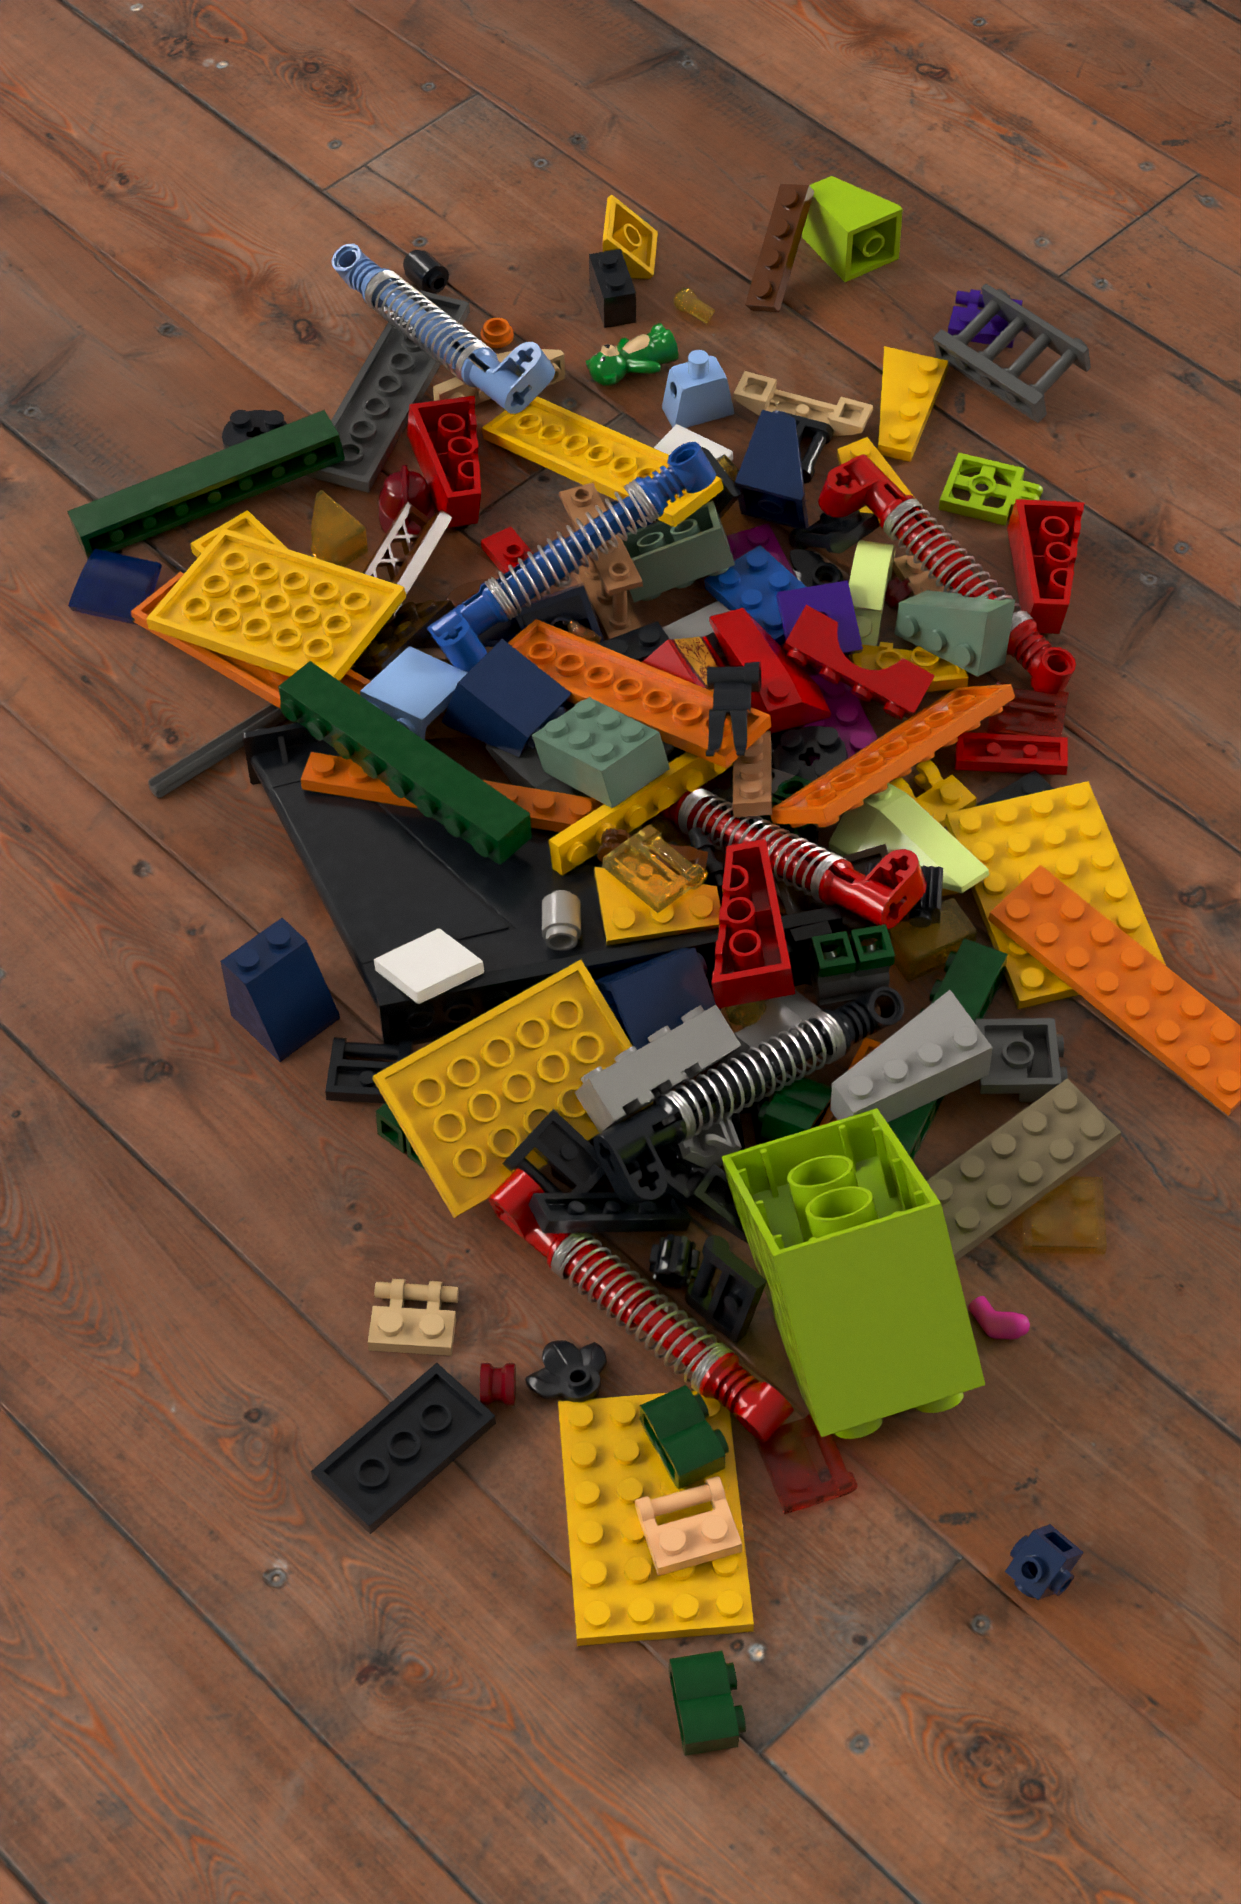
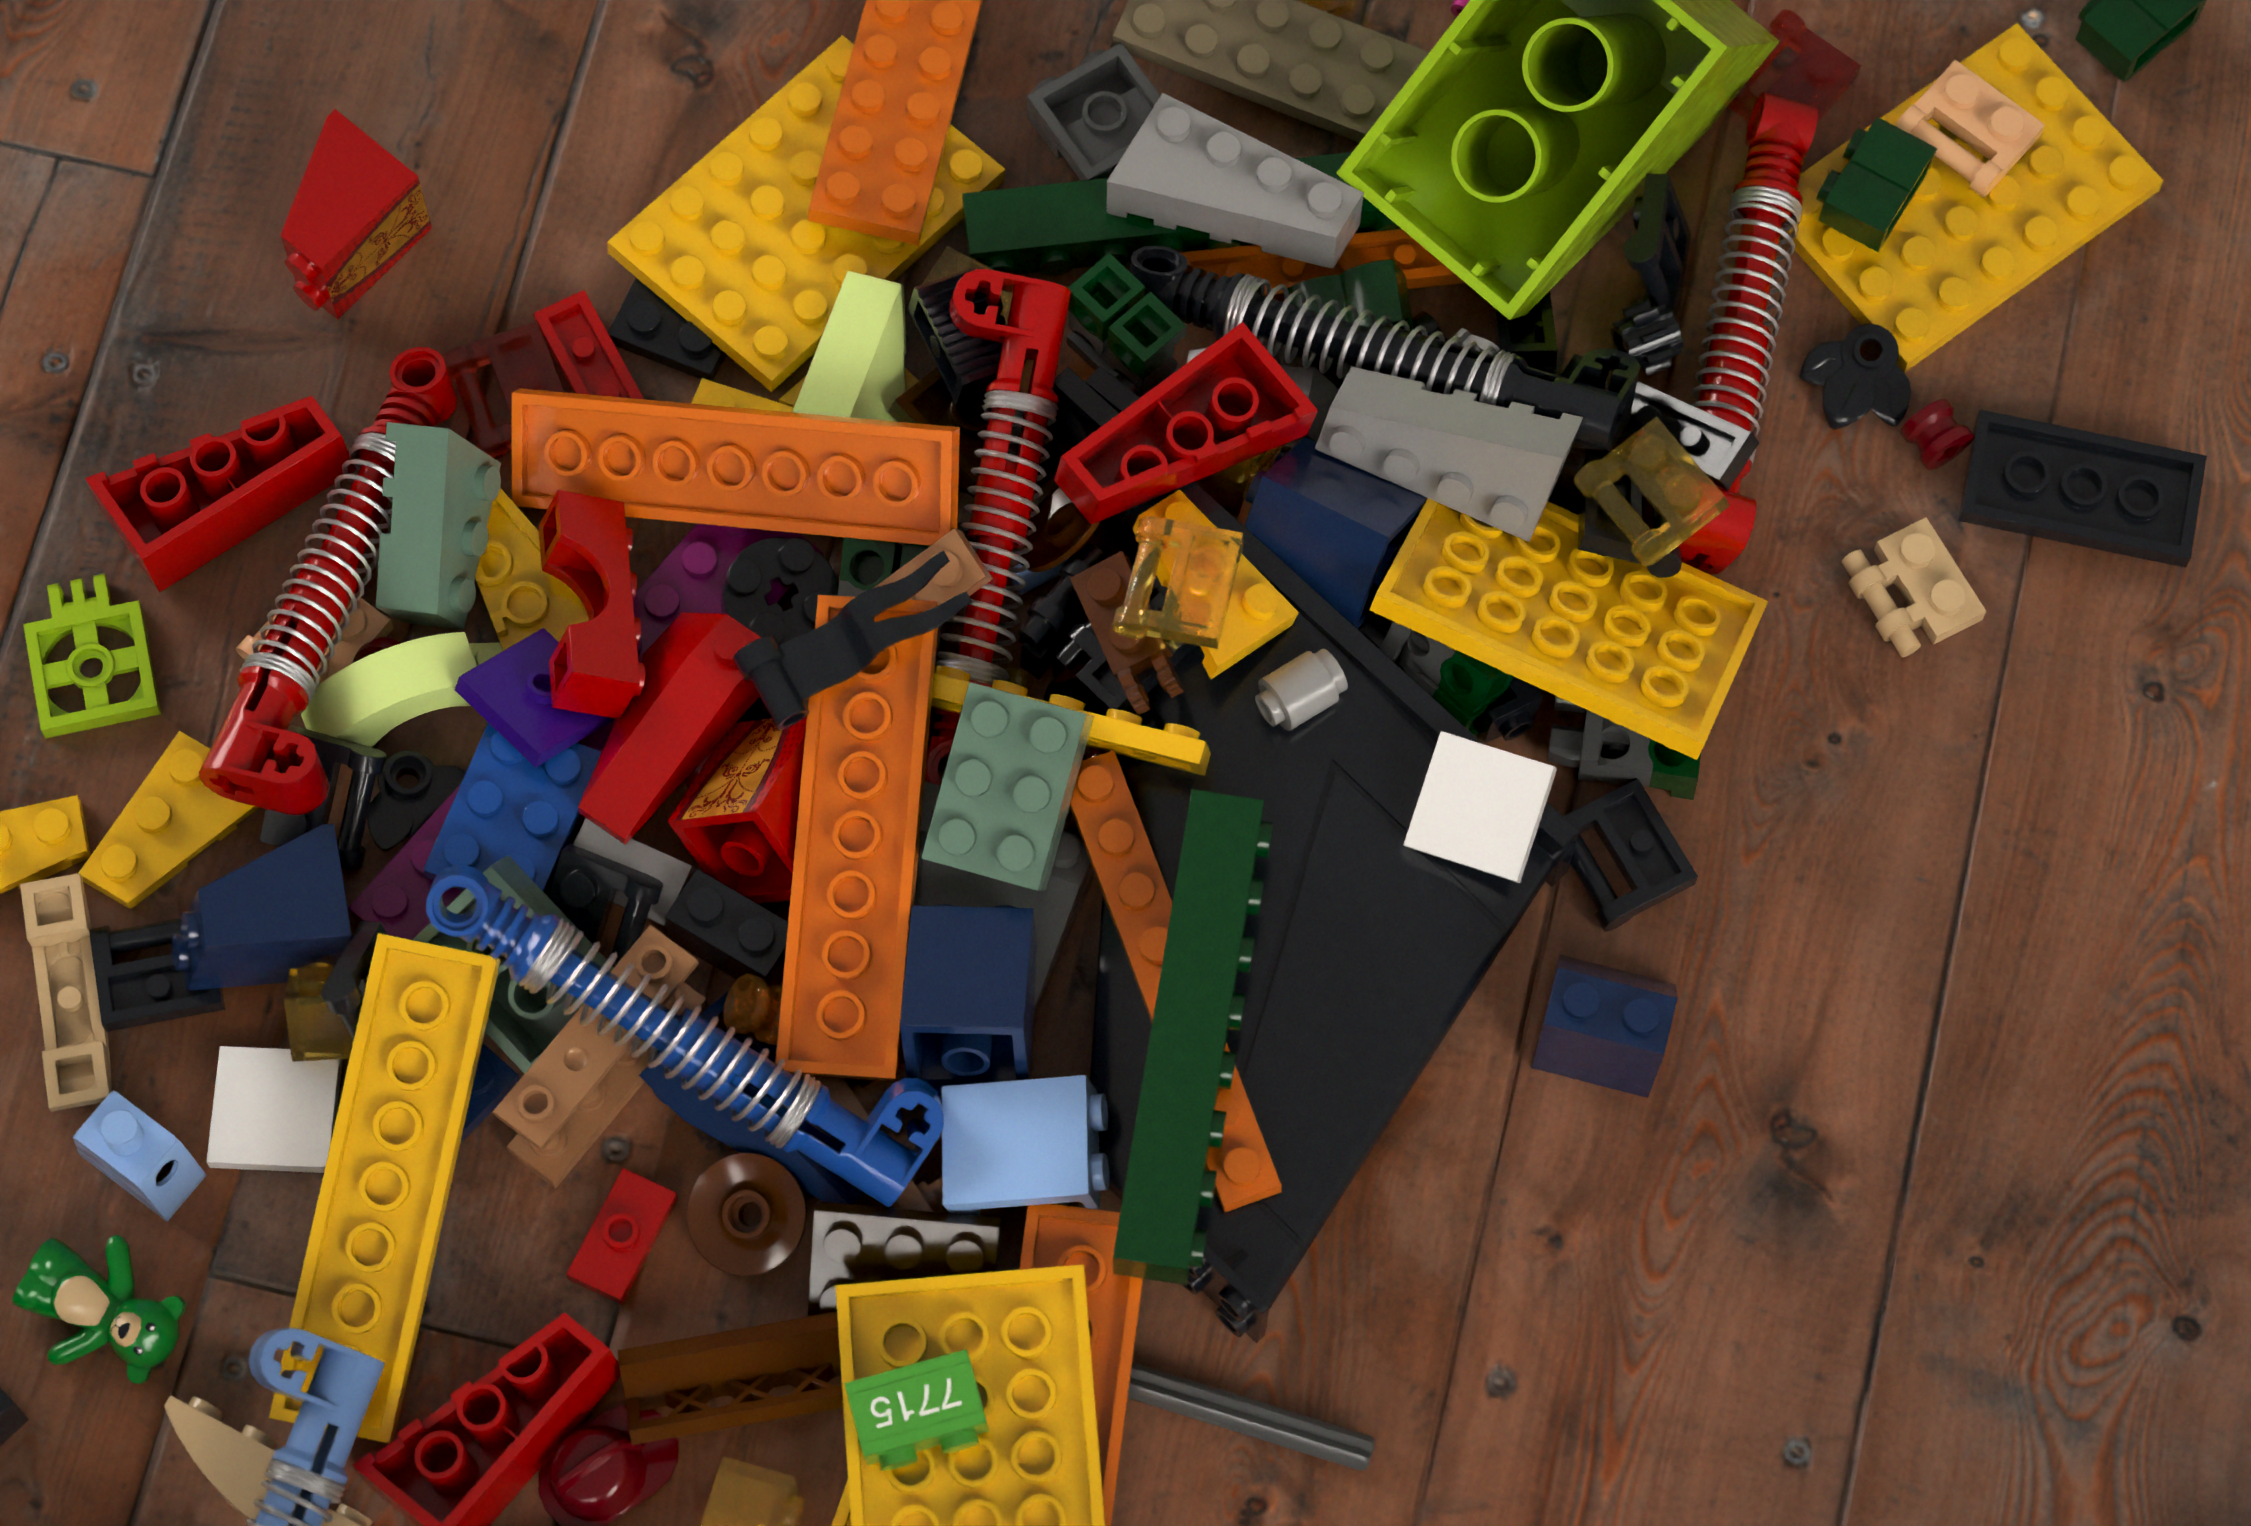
camera: 125 degrees left, 15 degrees up
none -> red slope [280,109,432,320]
none -> black plate [548,844,664,967]
none -> bright green brick [844,1349,989,1470]
none -> clear yellow plate [1574,416,1730,566]

